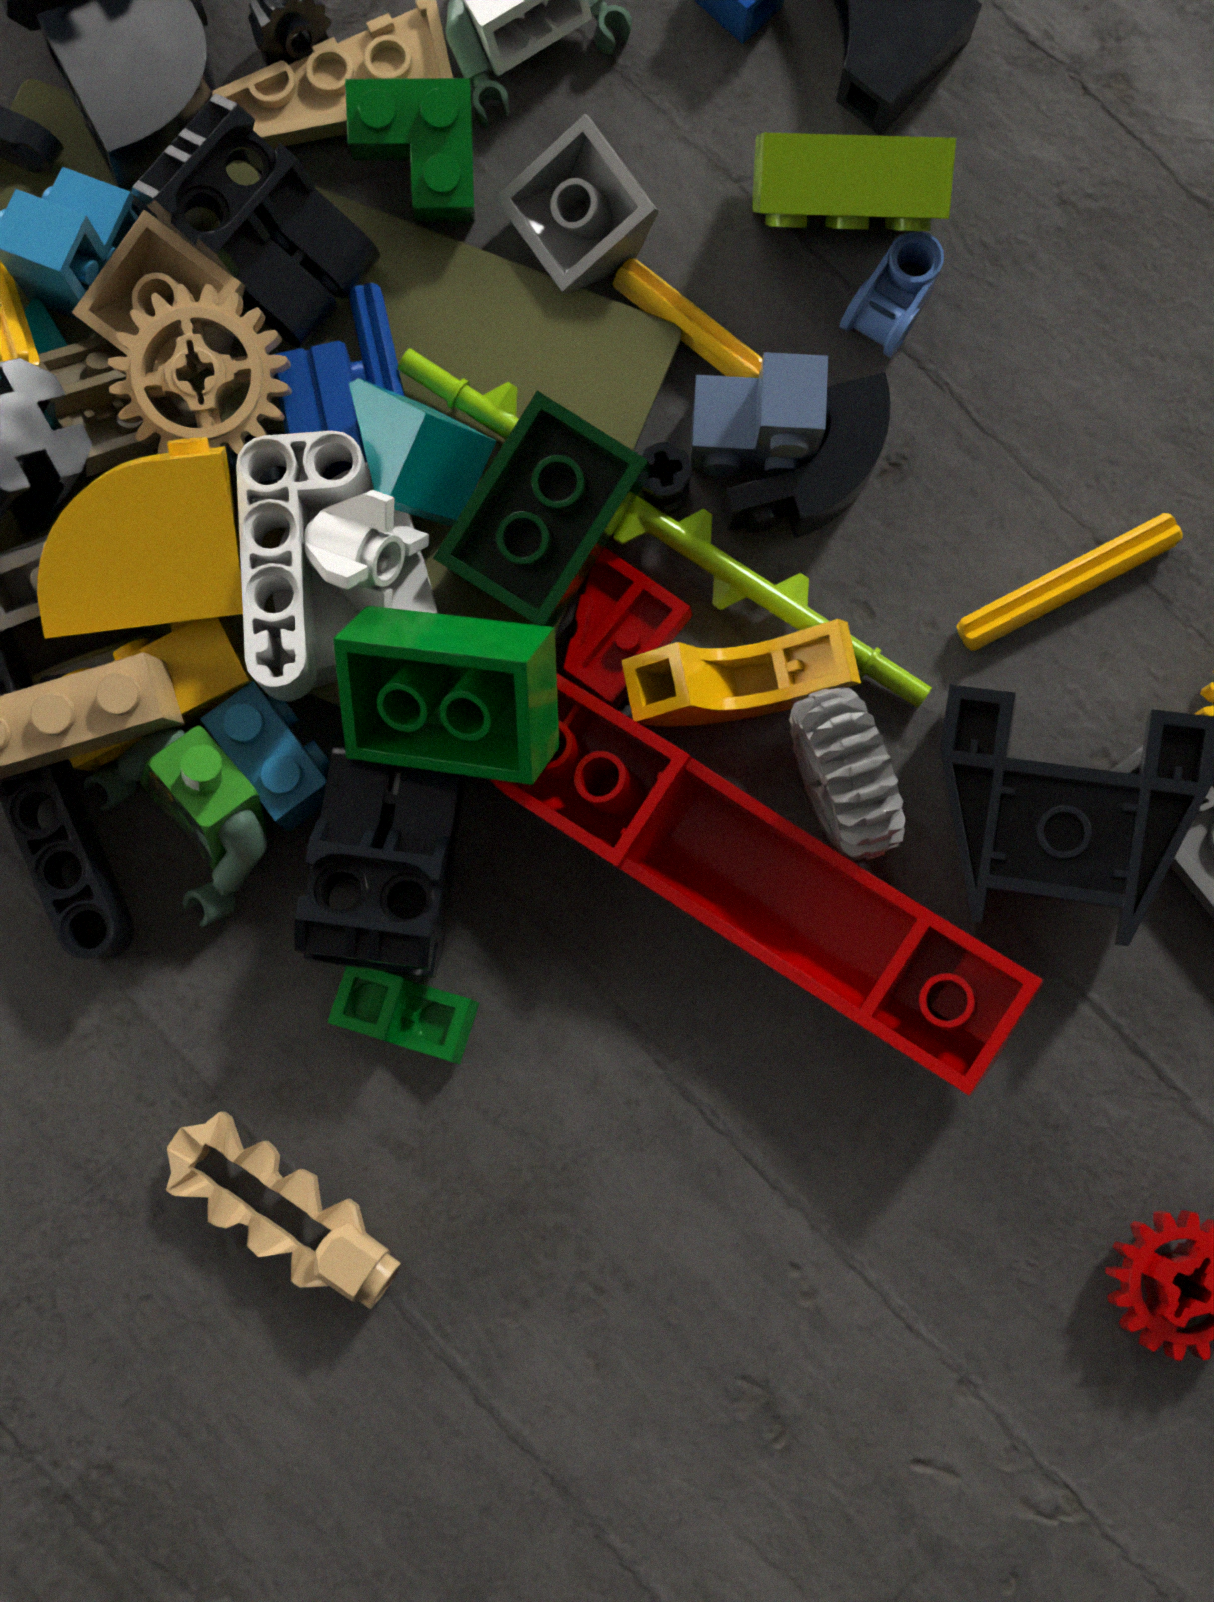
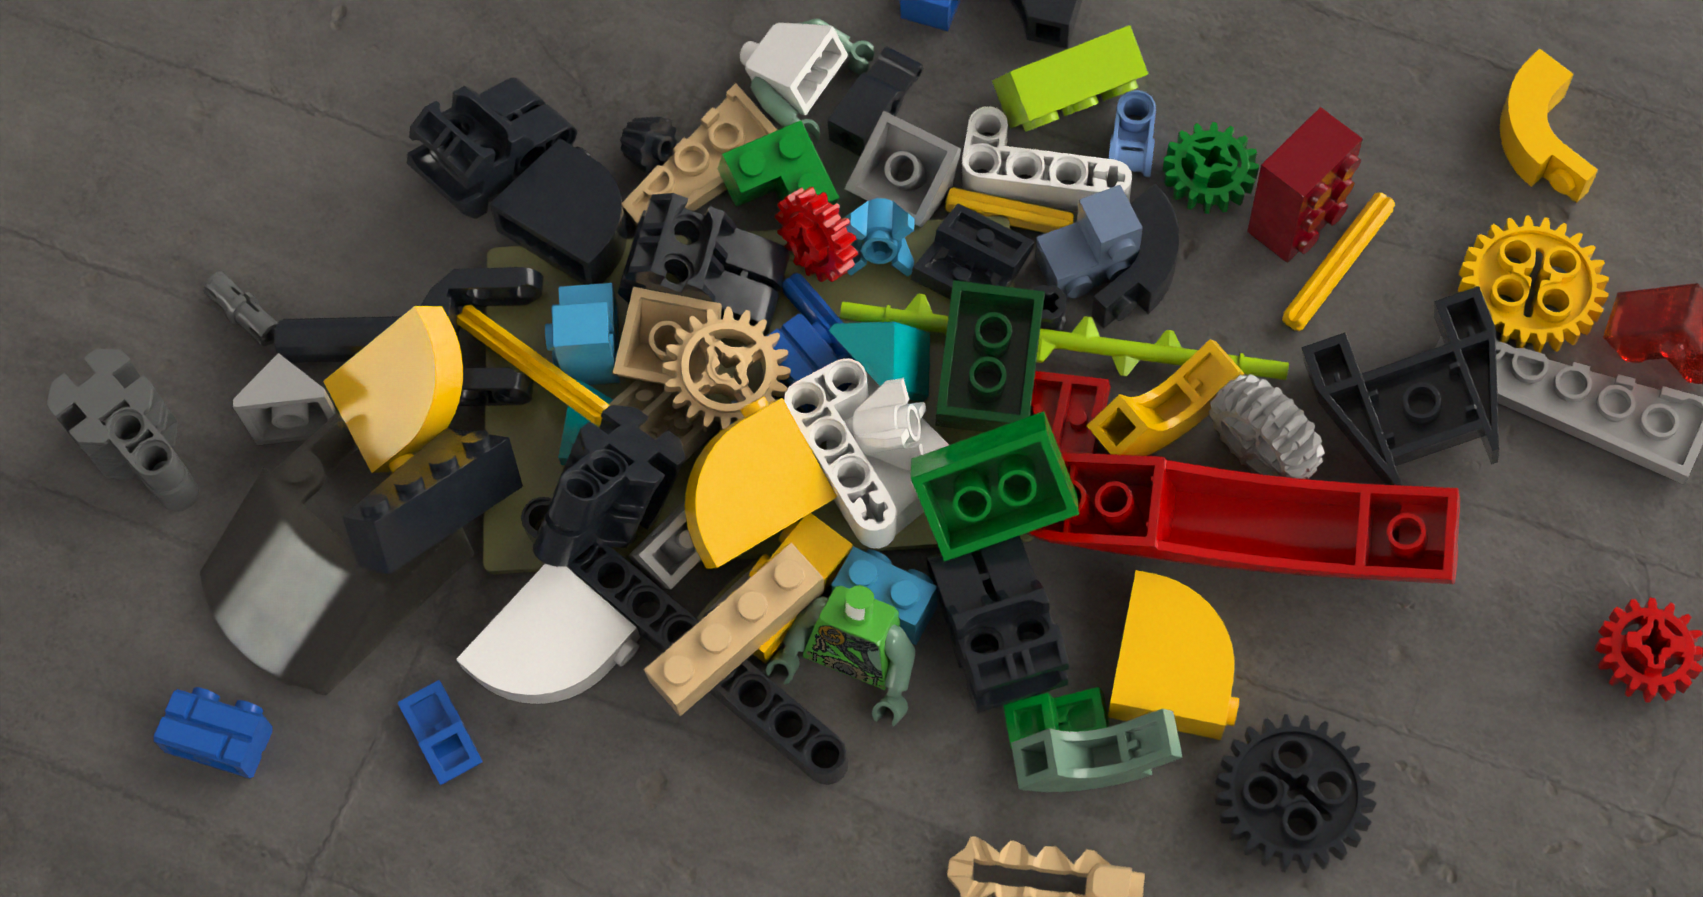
camera: 20 degrees left, 15 degrees down
none -> red gear [775,187,858,282]
none -> black piece [827,46,923,157]
none -> dark azure brick [845,198,915,277]
none -> black slope [911,203,1034,300]
none -> white beam [962,106,1132,212]
none -> sand green arch [1011,708,1183,792]
none -> yellow brick [1108,570,1239,740]
none -> green gear [1162,122,1259,214]
none -> black gear [1215,714,1376,873]
none -> dark red brick [1247,107,1363,263]

